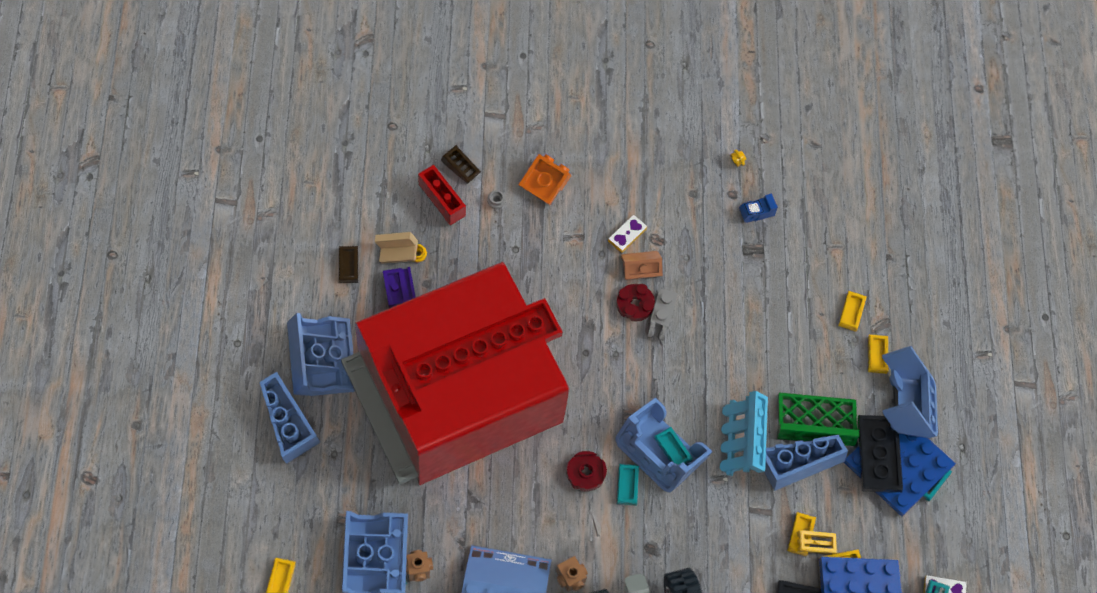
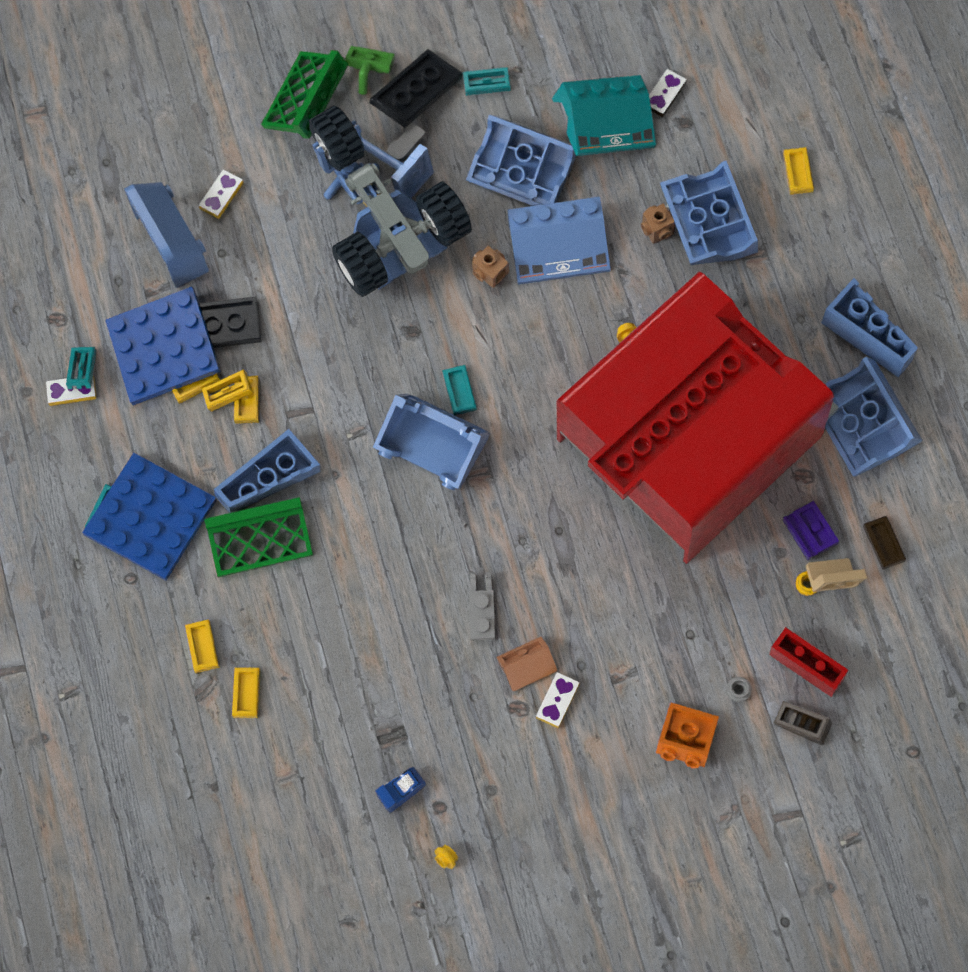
camera: 175 degrees right, 5 degrees up
dark red plate [566,451,607,491] -> none
dark red plate [616,284,655,322] -> none
teal tile [654,427,693,464] -> none
medium azure fence [720,391,768,476] -> none
black tile [857,415,903,493] -> none
medium blue windscreen [882,346,938,438] -> none
none -> yellow plate [616,323,637,342]

